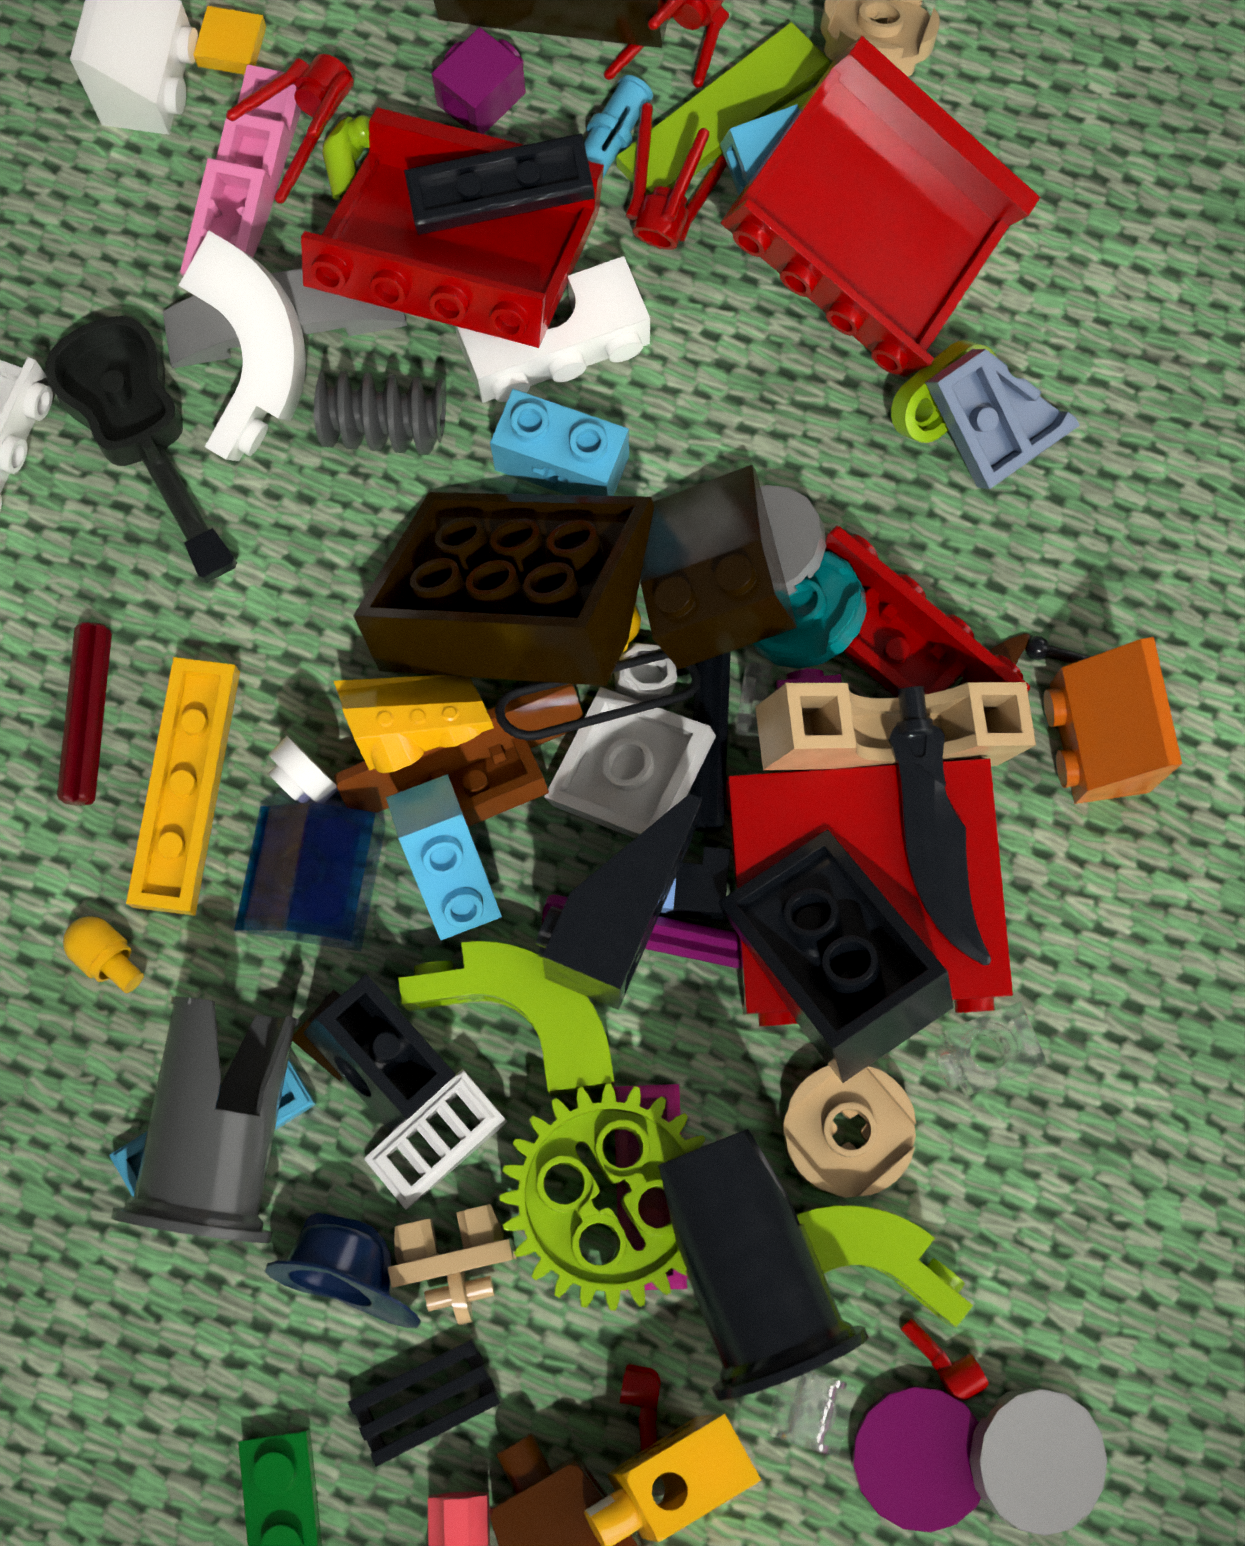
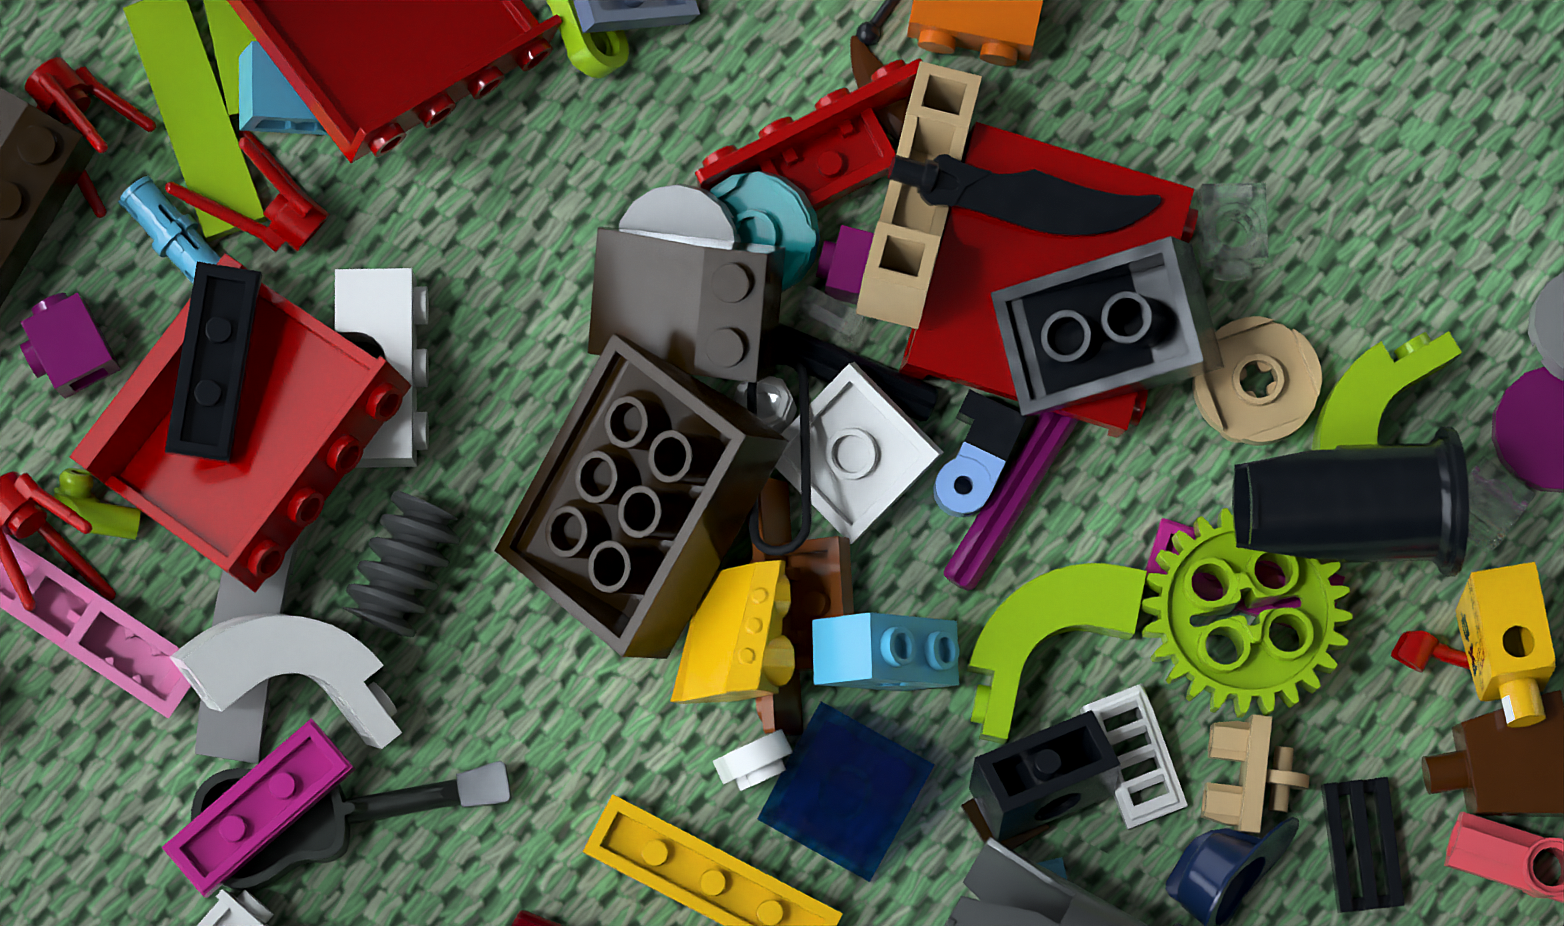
camera: 75 degrees left, 5 degrees up
medium azure brick [490,389,629,496] -> none
black slope [536,794,703,1010] -> none
red hand [900,1318,989,1401] -> none
none -> dark pink tile [162,718,356,898]

